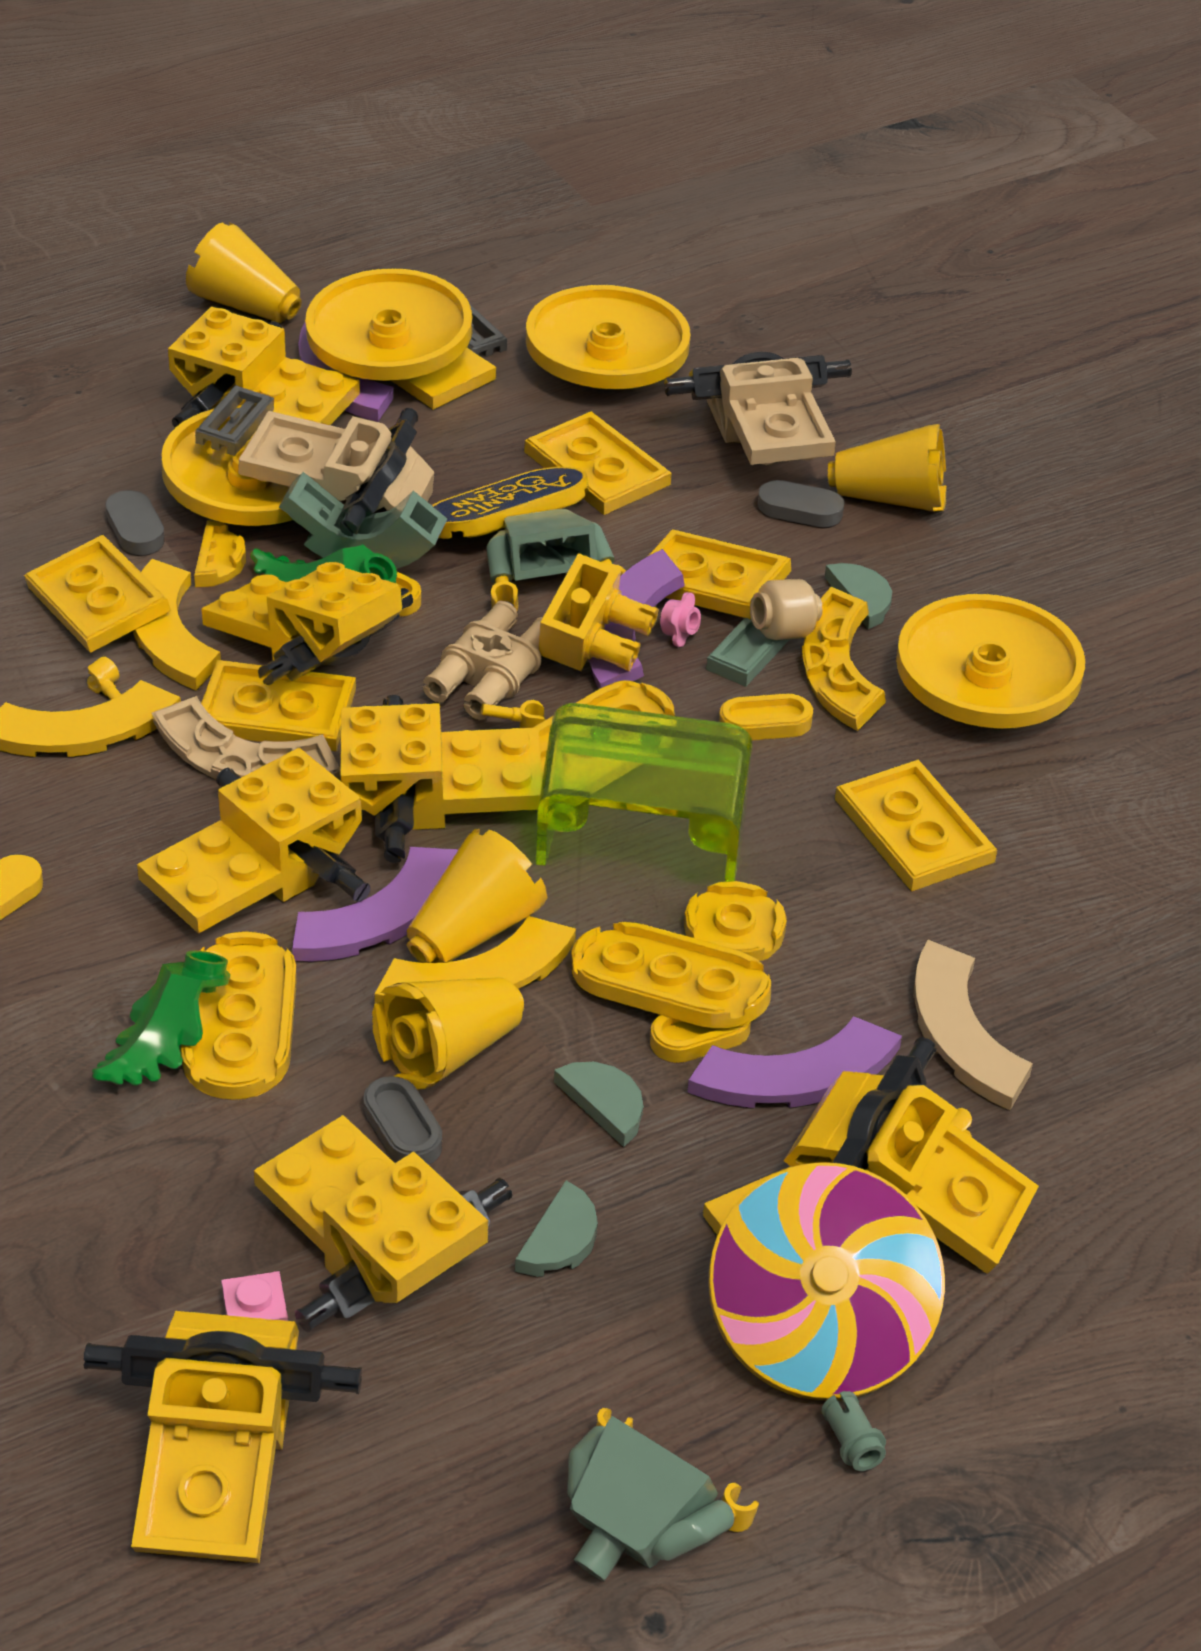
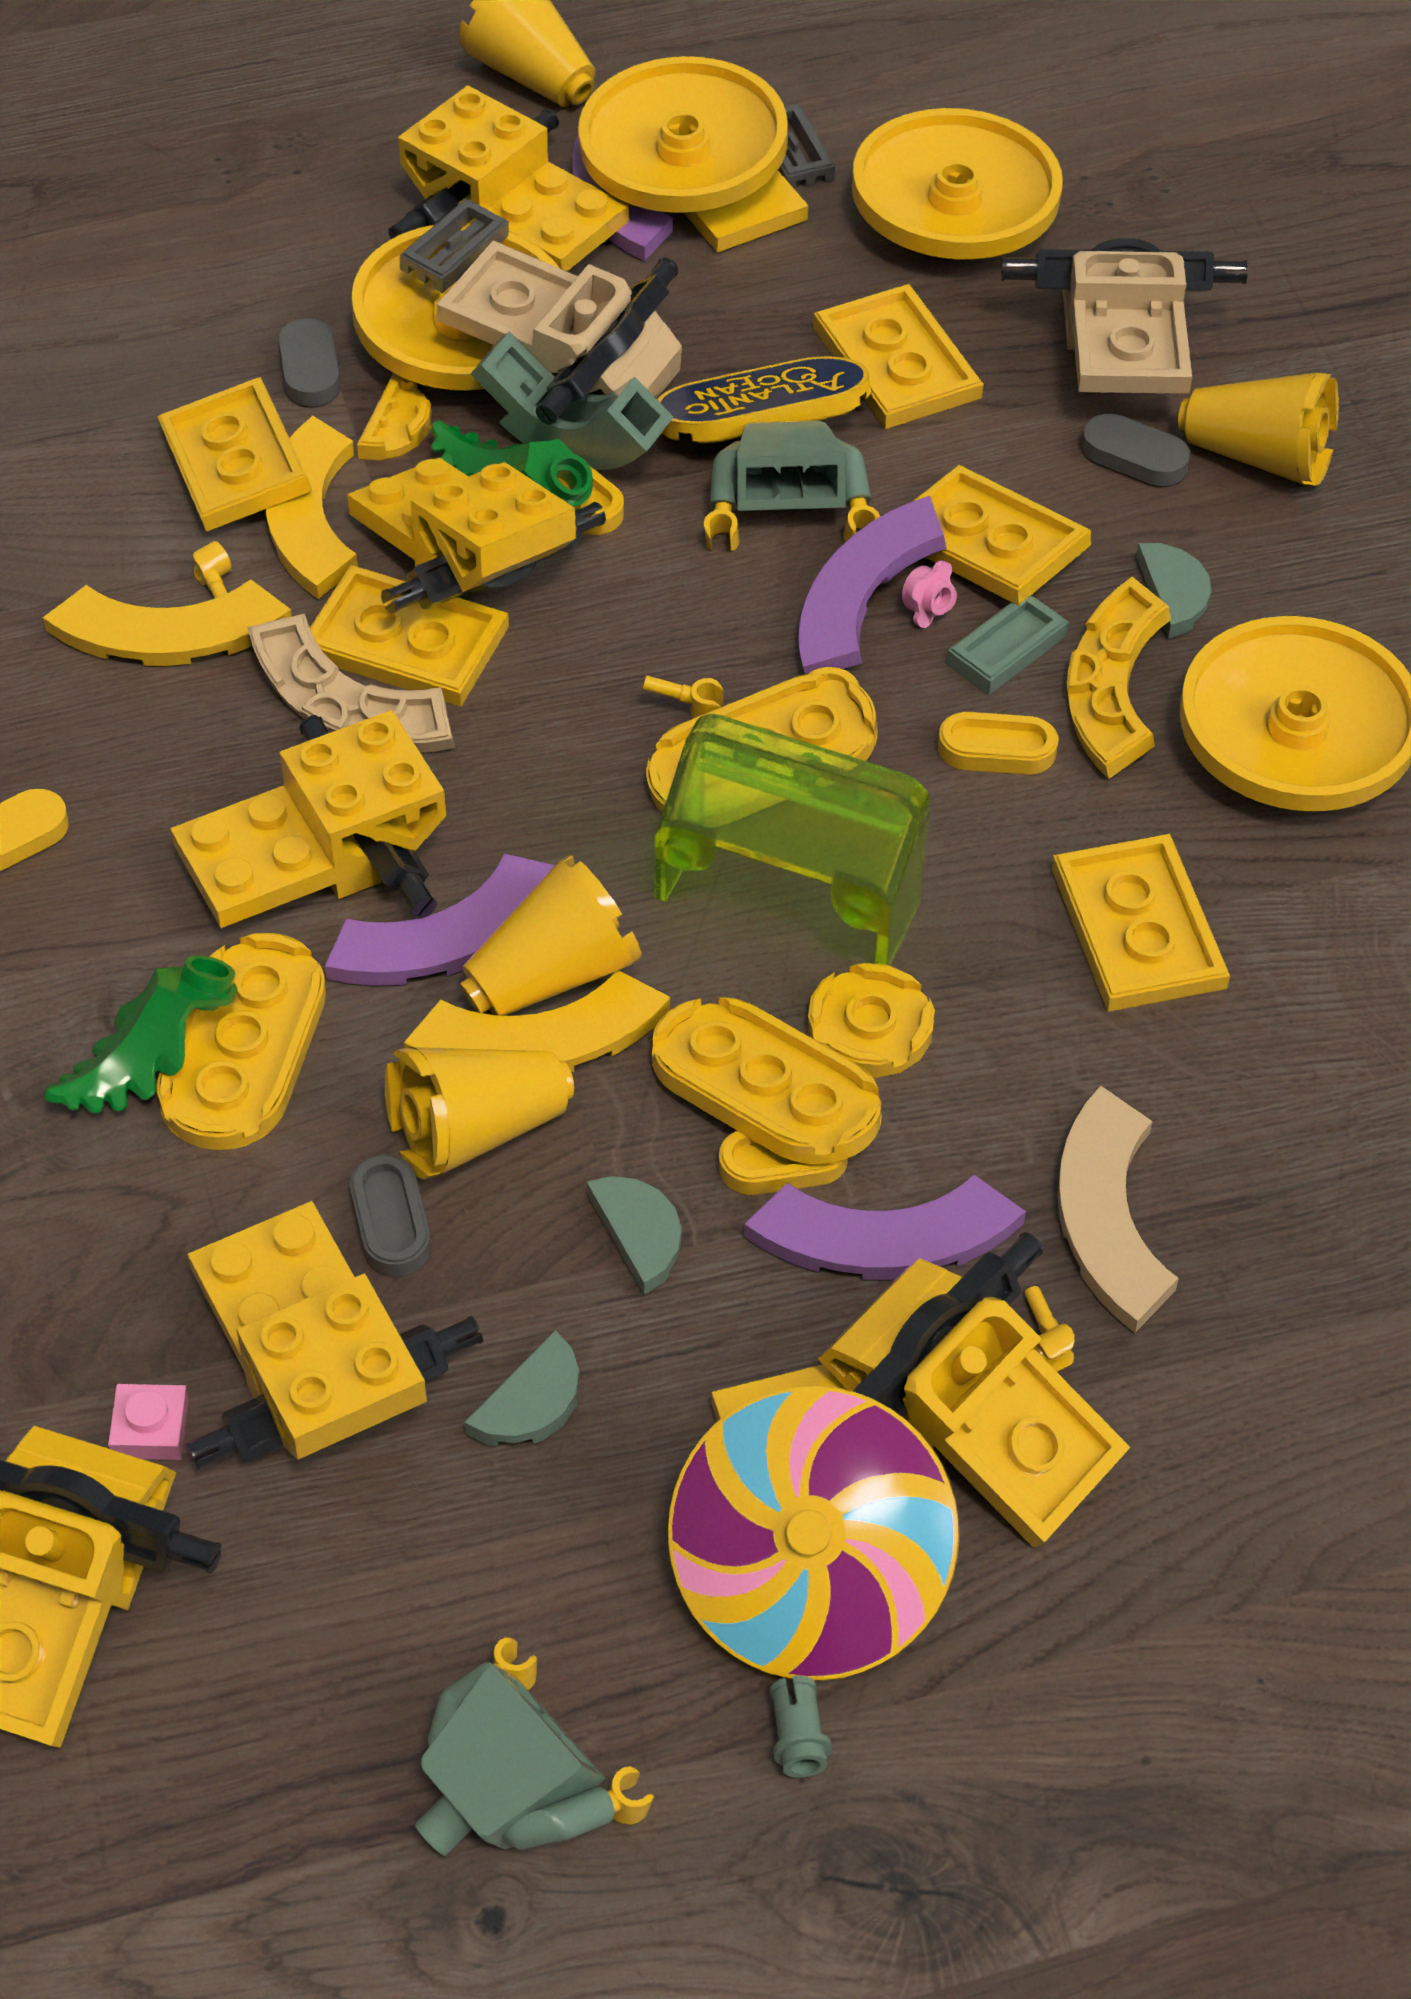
camera: 15 degrees right, 10 degrees up
yellow piece [341,695,543,863] -> none
tan pin [423,601,543,720] -> none
yellow brick [539,553,659,671] -> none
tan head [750,579,822,640] -> none

